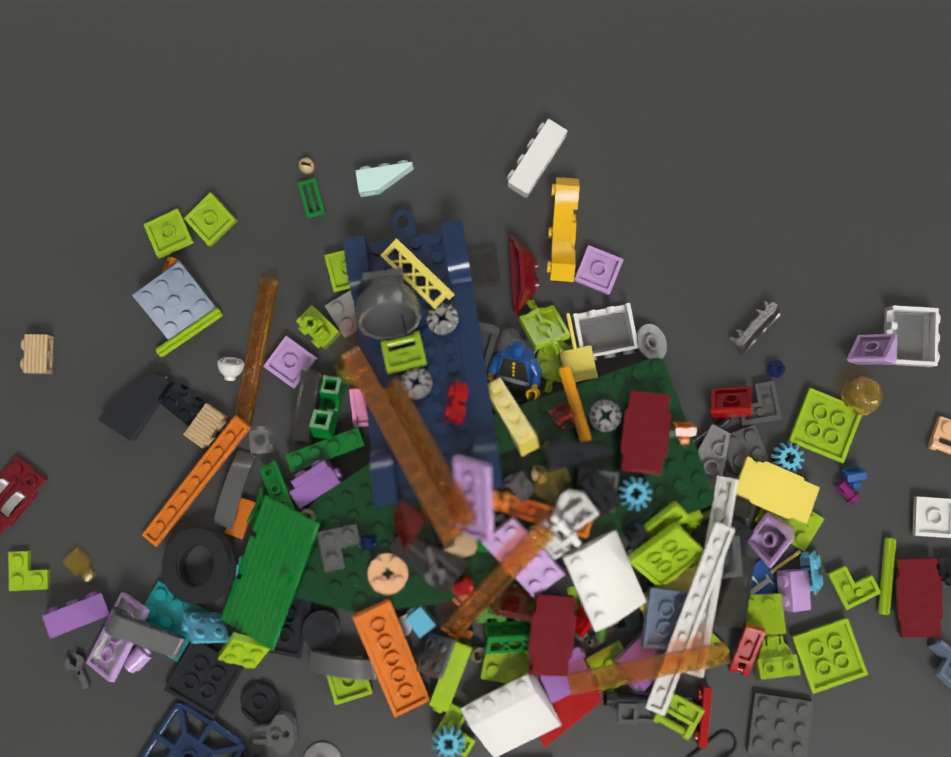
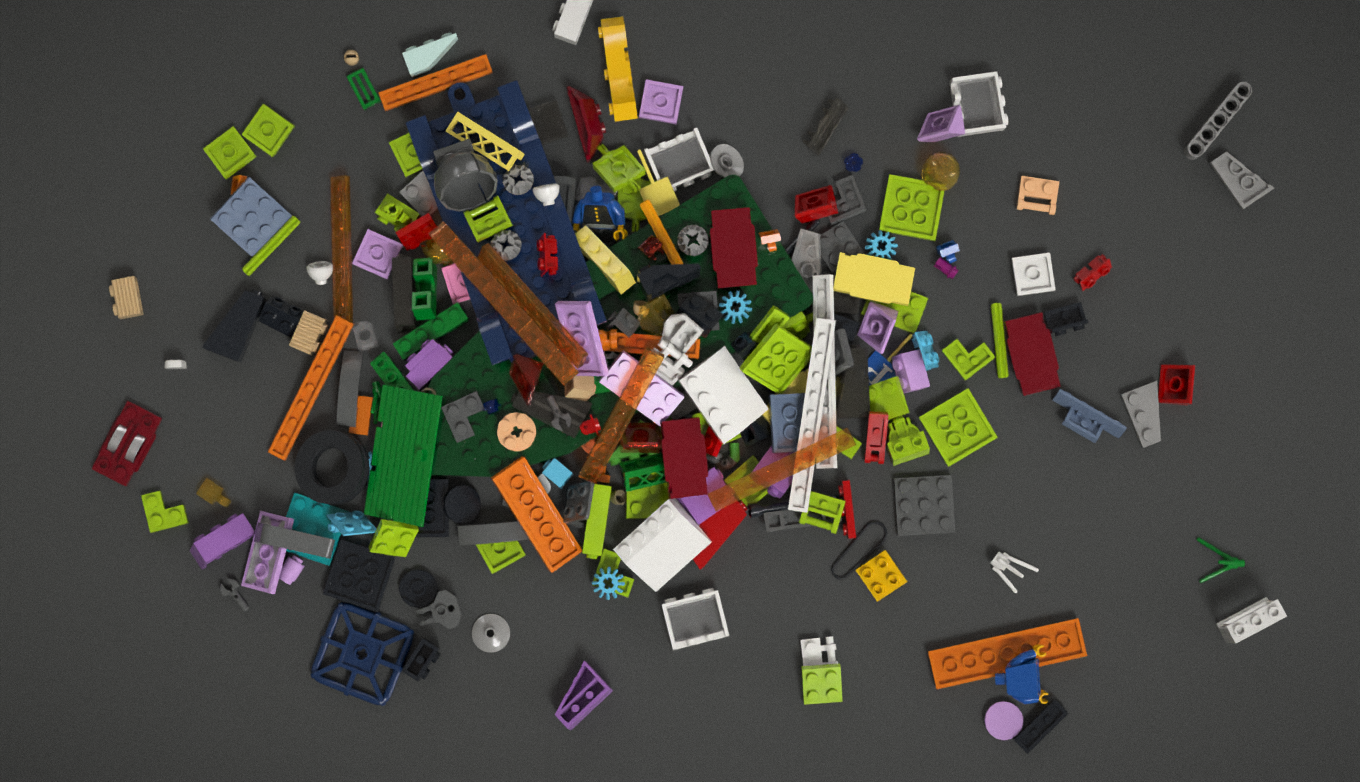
camera: 20 degrees left, 0 degrees up
none -> white tile [165,360,186,369]
none -> orange plate [379,54,493,111]
none -> red plate [395,213,440,251]
none -> white brick [533,183,559,206]

